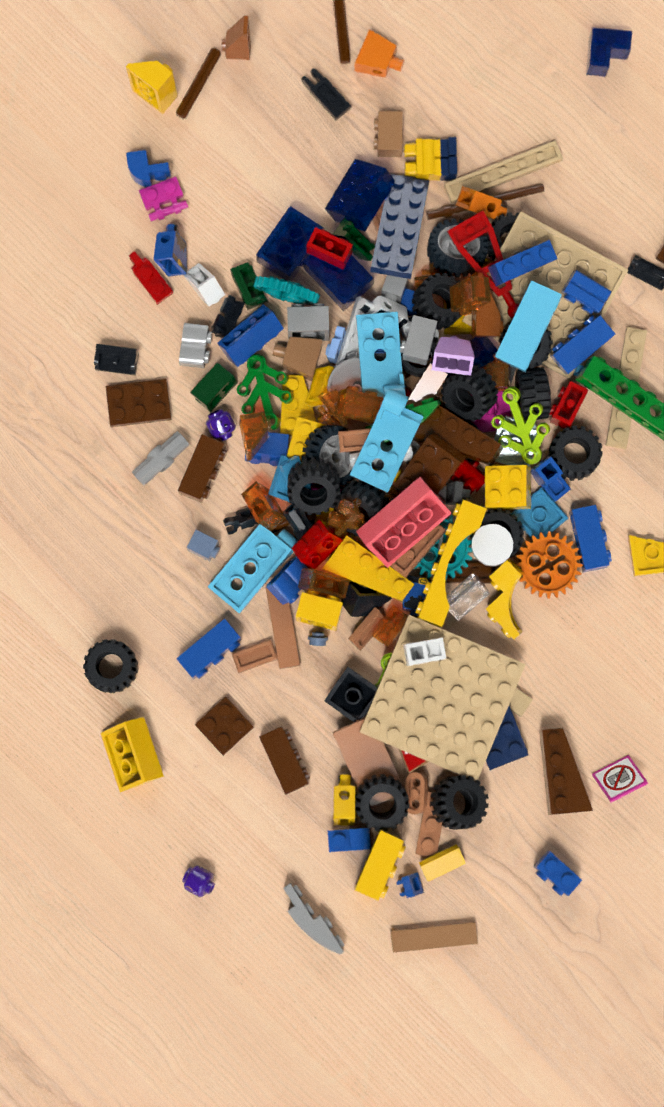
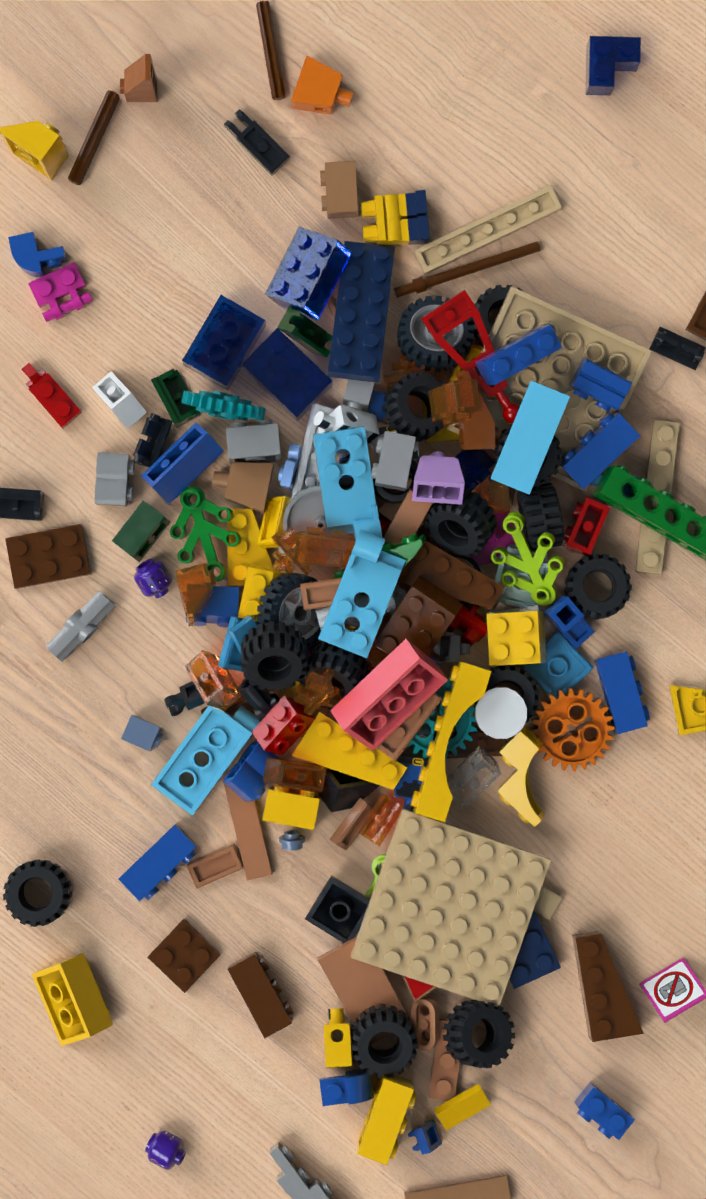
camera: 10 degrees left, 5 degrees up
blue torso [153,224,187,277] -> none
reddish brown brick [178,434,227,503] -> none
red brick [306,227,353,270] -> none
white brick [403,638,446,666] -> none
orange torso [456,186,507,220] -> none

